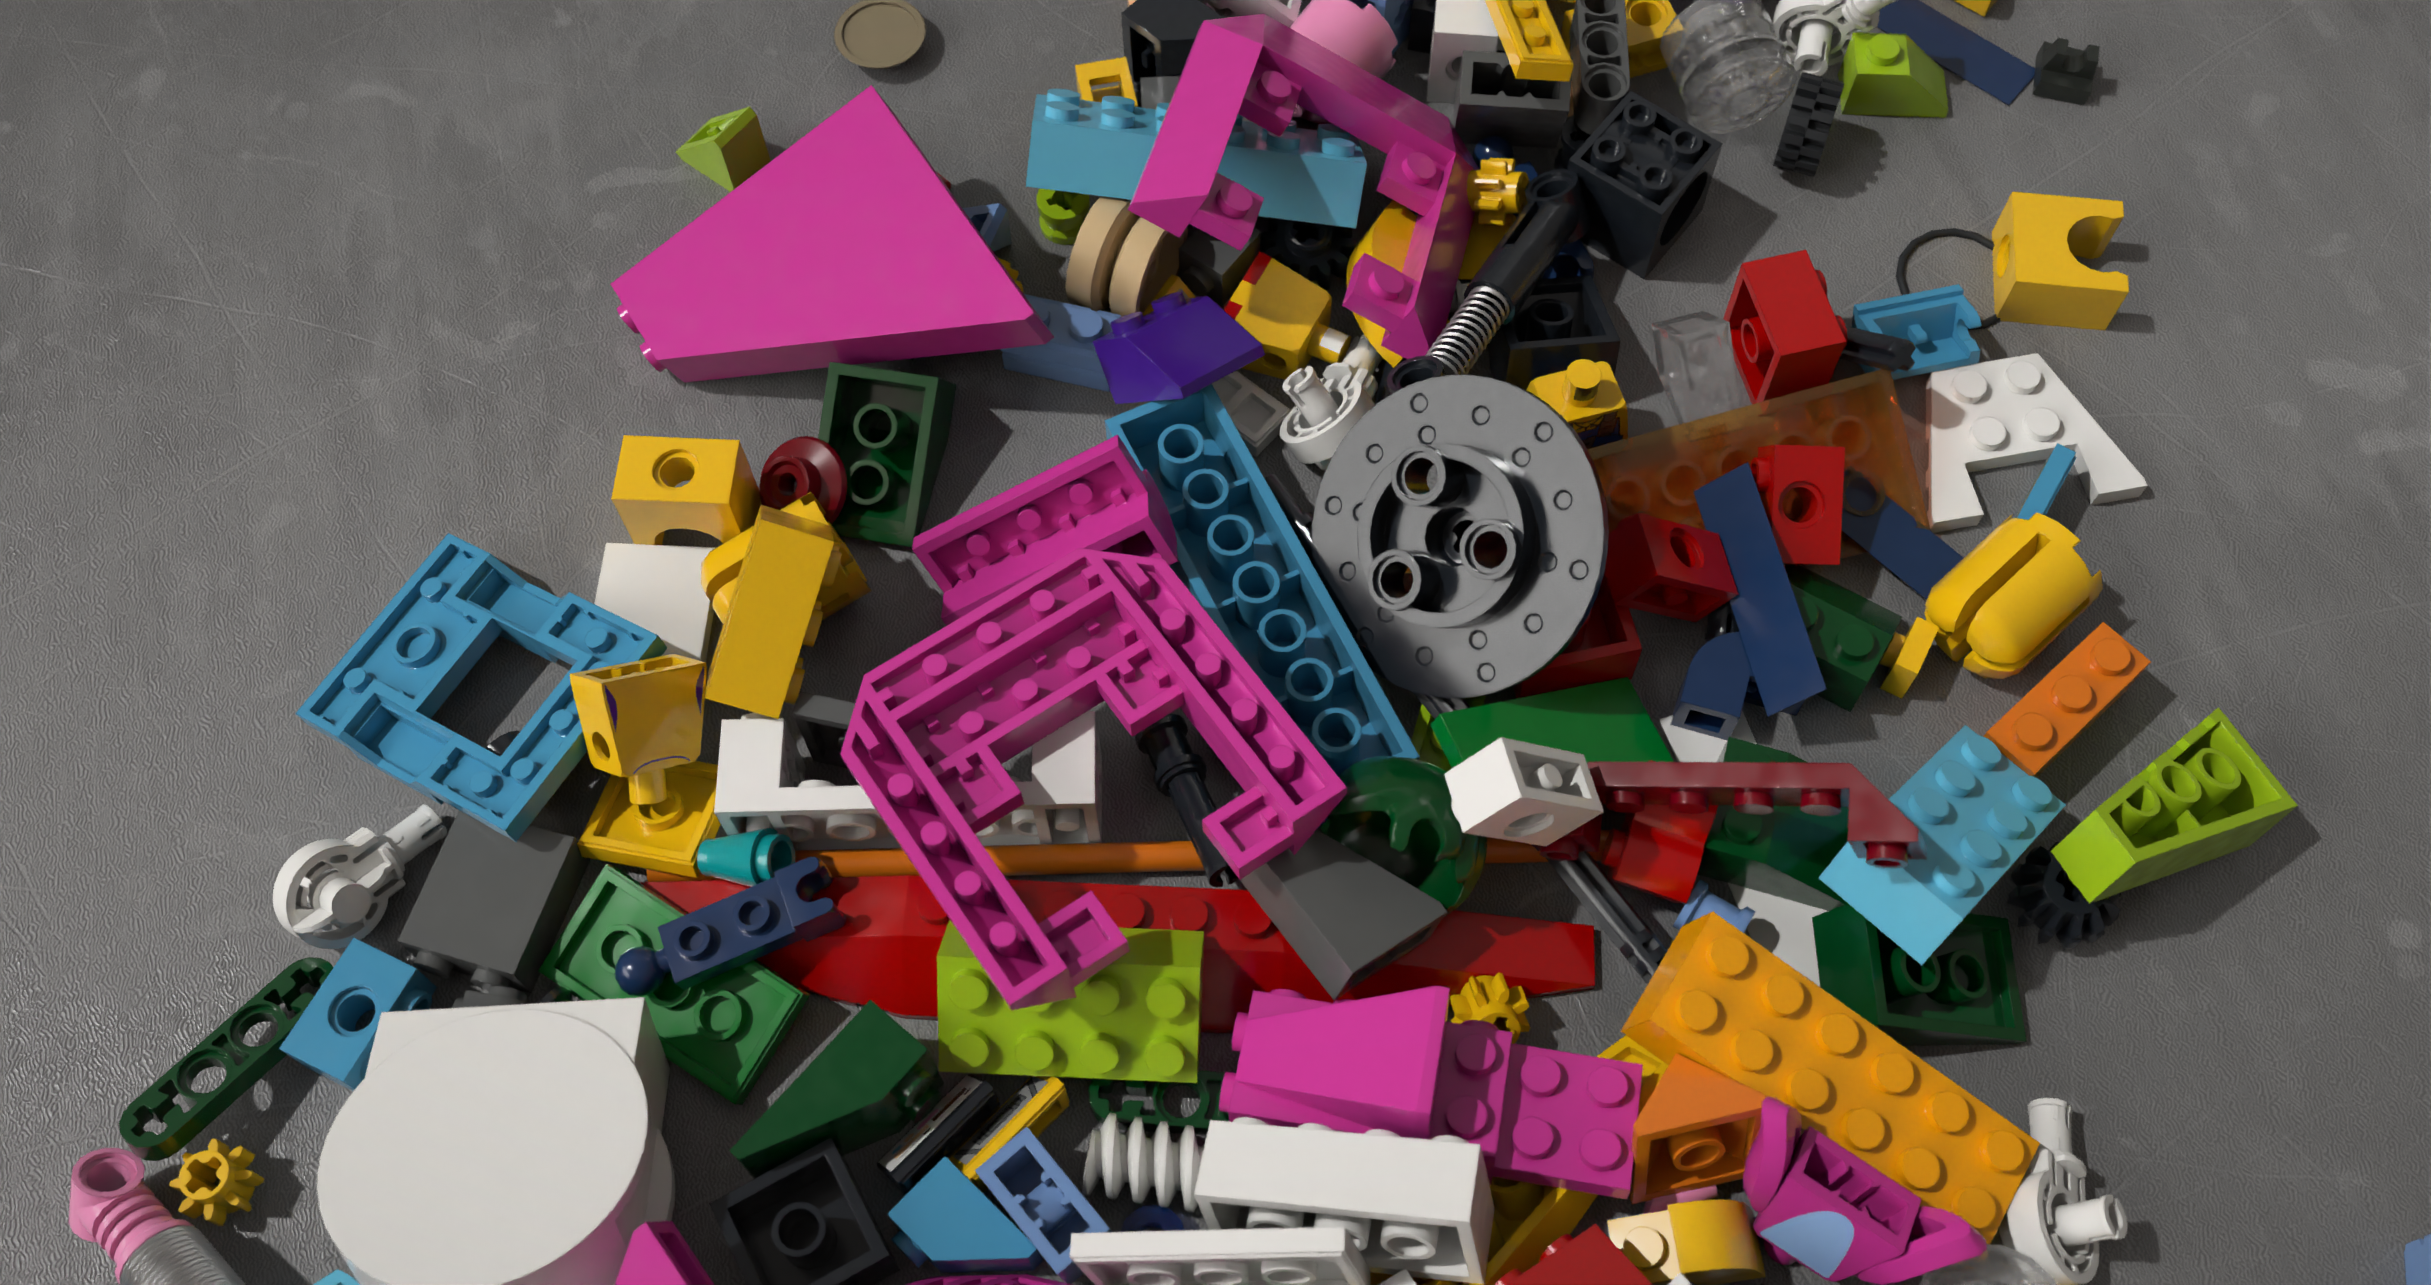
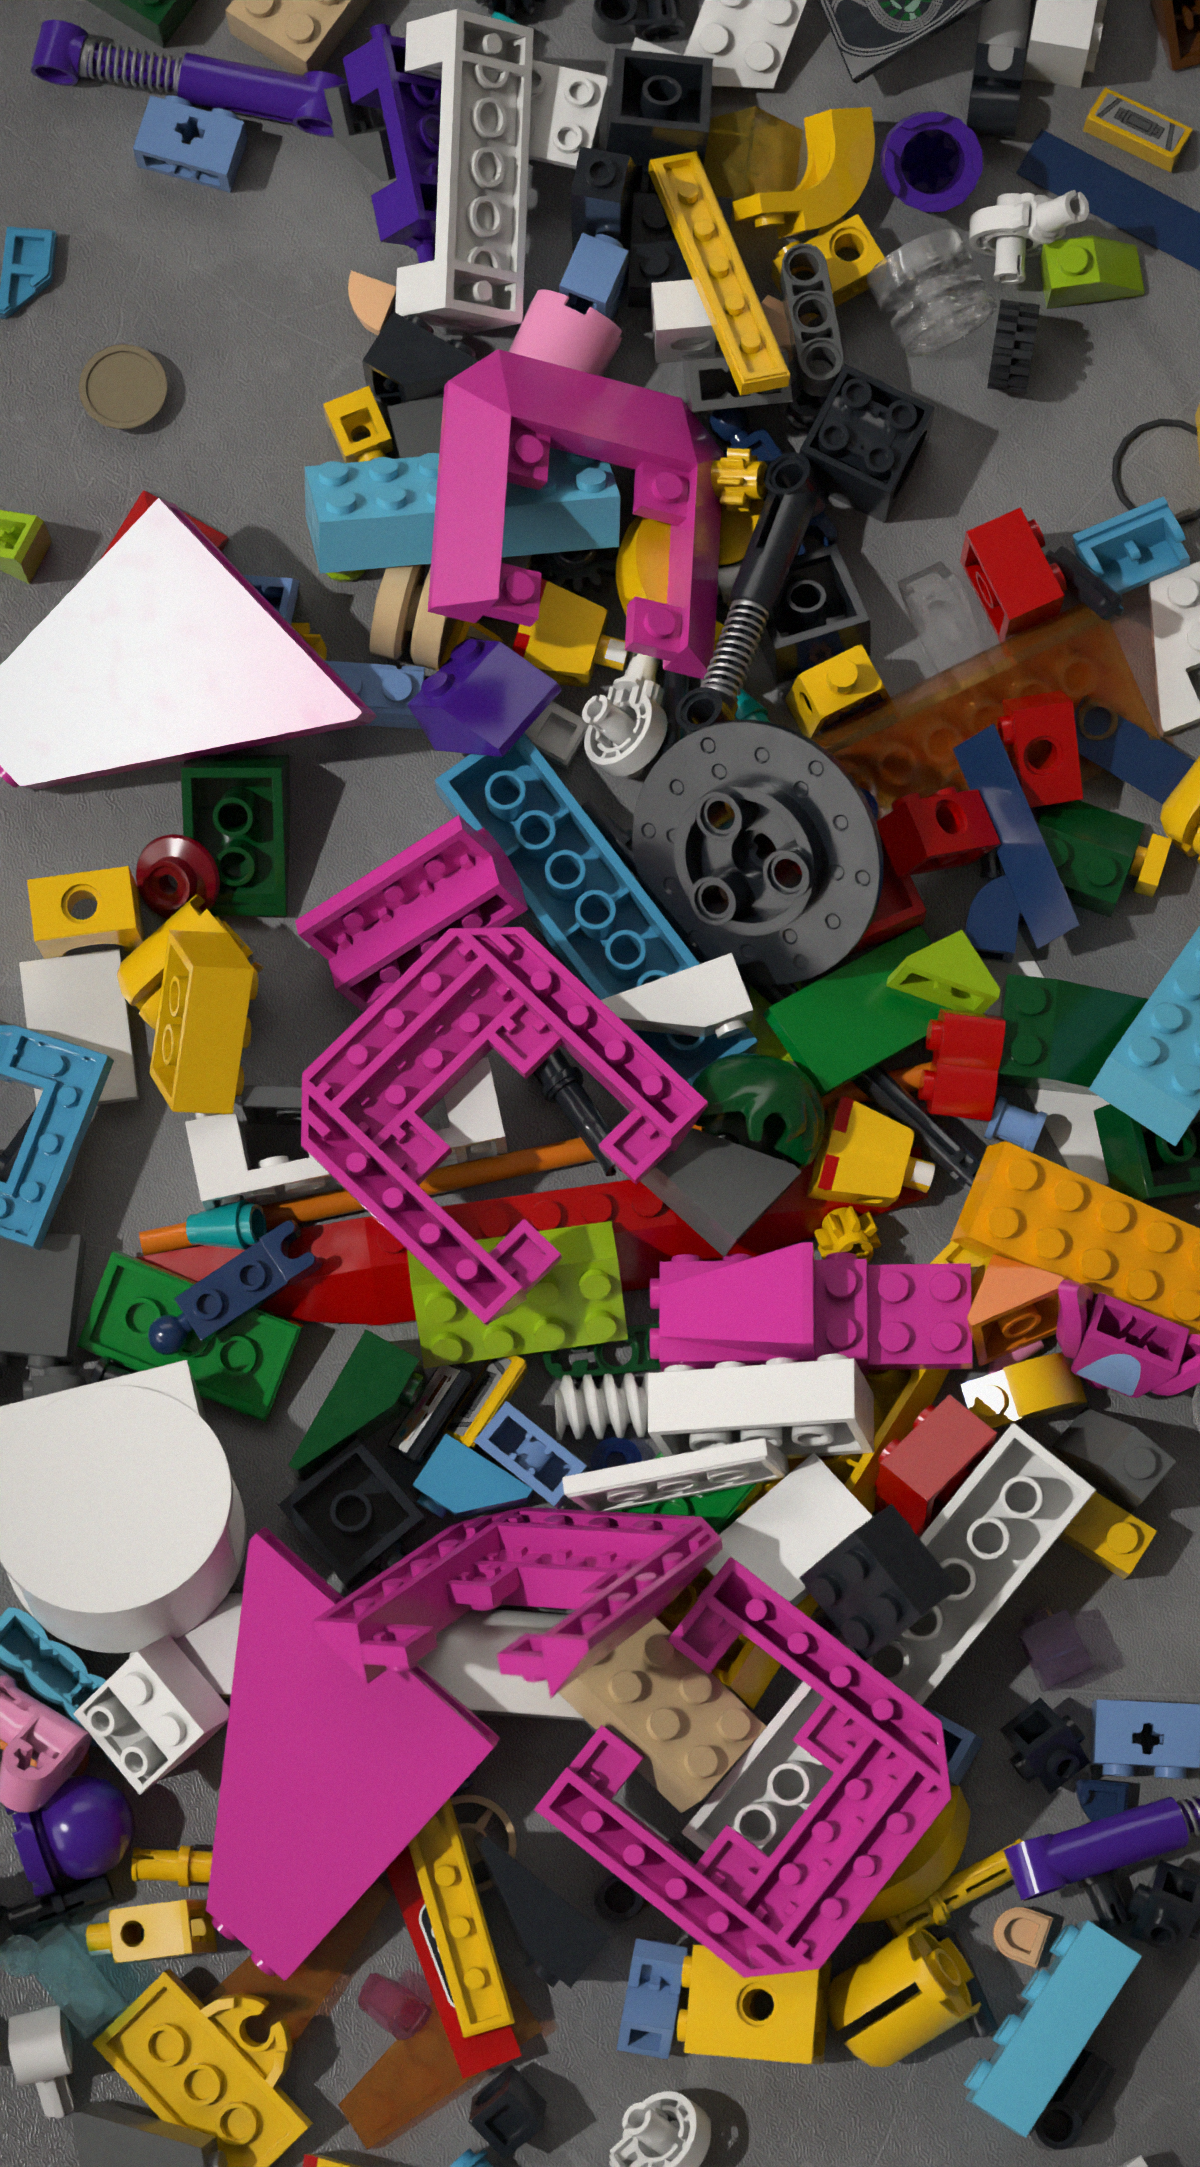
camera: 10 degrees left, 15 degrees up
yellow torso [570,654,707,804] -> none
yellow tile [577,761,721,878] -> none
white brick [1444,737,1604,846] -> none
dark red slope [1531,761,1927,868] -> none
none -> white slope [601,953,753,1039]
none -> yellow torso [806,1096,935,1207]
none -> lime slope [886,930,1000,1014]

